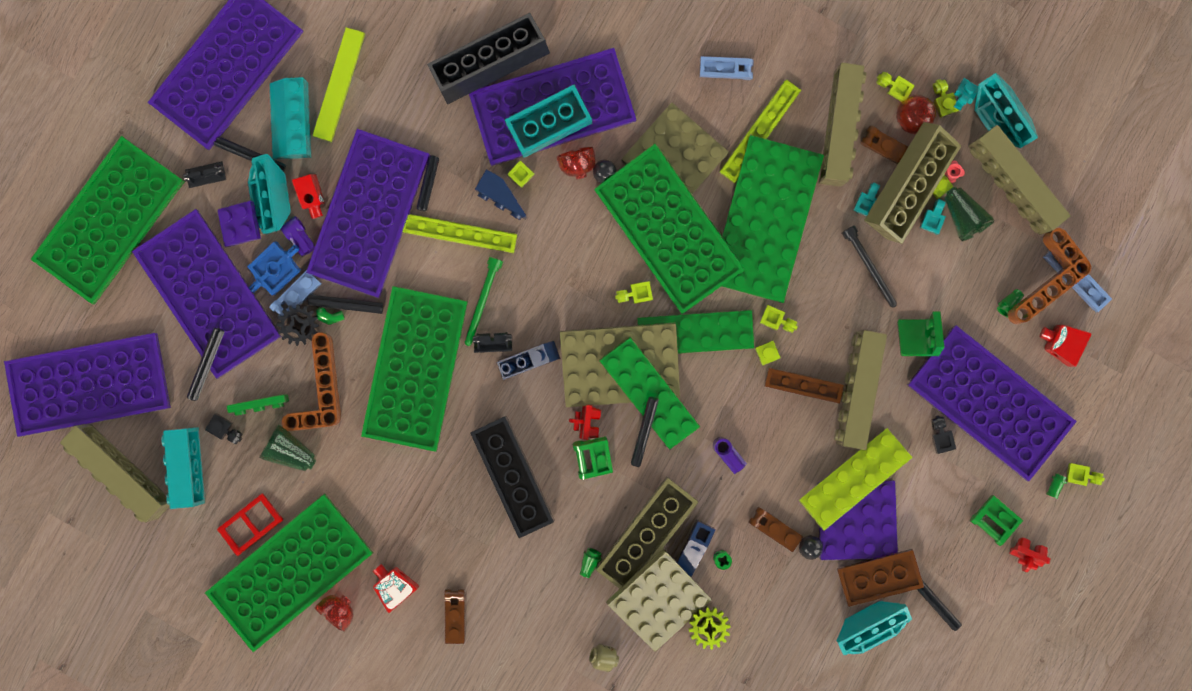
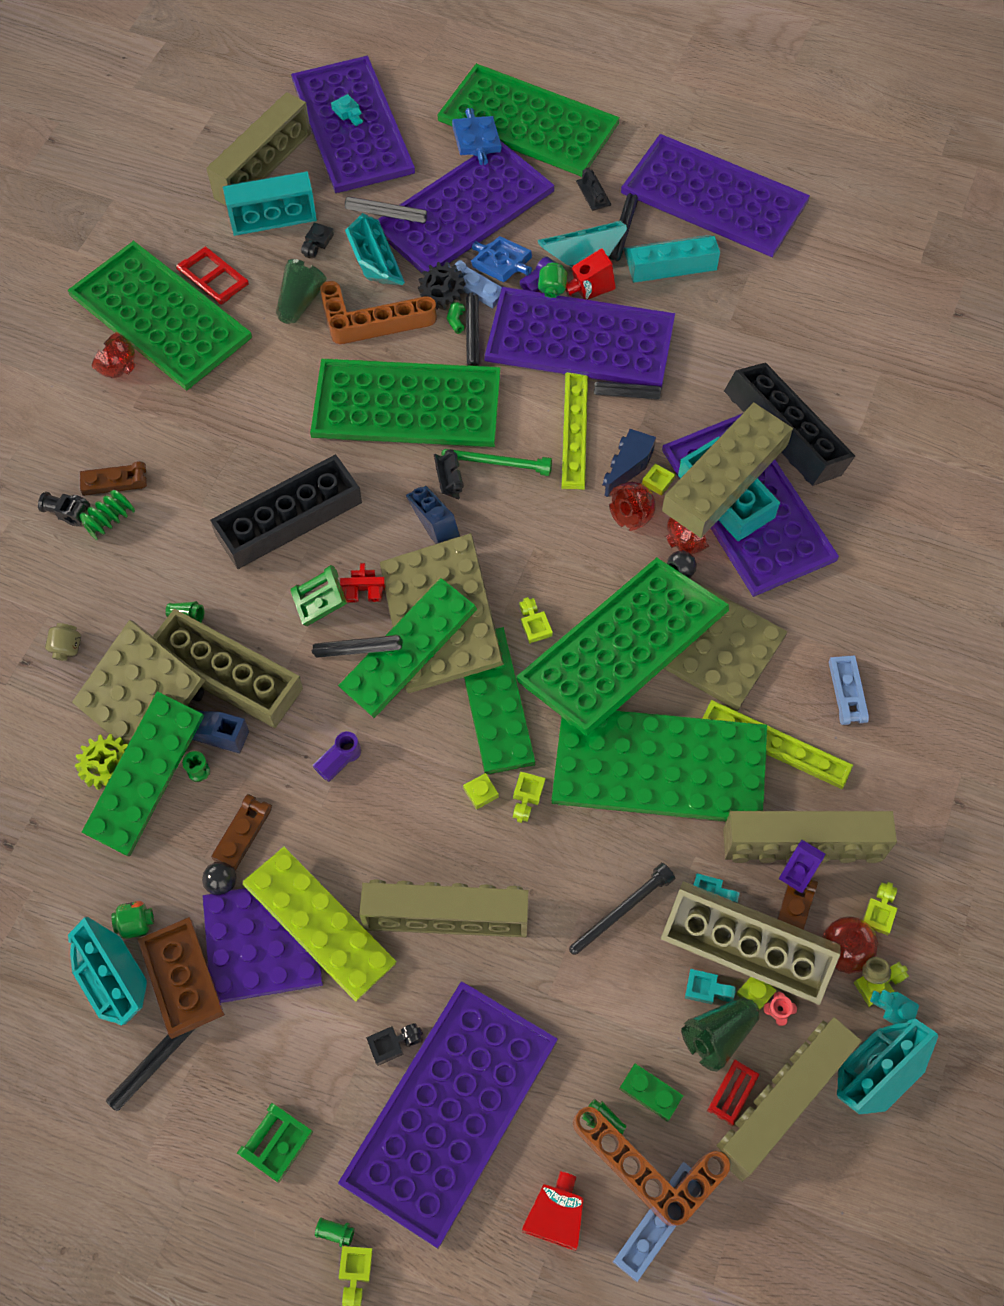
camera: 80 degrees right, 25 degrees down
dark purple plate [217,201,261,247] -> none
green plate [227,394,289,416] -> none
lime tile [313,27,365,142] -> none
torso [373,564,420,613] -> none
reddish brown plate [764,368,844,404] -> none
green bracket [897,311,944,356] -> none
red hips [1009,537,1051,573] -> none
none -> black connector [38,491,90,526]
none -> green piece [80,490,135,540]
none -> green plate [81,691,205,856]
none -> green head [111,901,154,939]
none -> teal plate [331,94,363,126]
none -> teal wedge [345,213,405,285]
none -> blue plate [452,108,501,165]
none -> green head [538,263,568,298]
none -> clear red cylinder [609,481,656,531]
none -> green plate [619,1063,684,1122]
none -> olive brick [662,402,793,538]
none -> red tile [707,1059,760,1126]
none -> dark purple plate [779,839,826,893]
none -> olive plate [862,957,891,984]

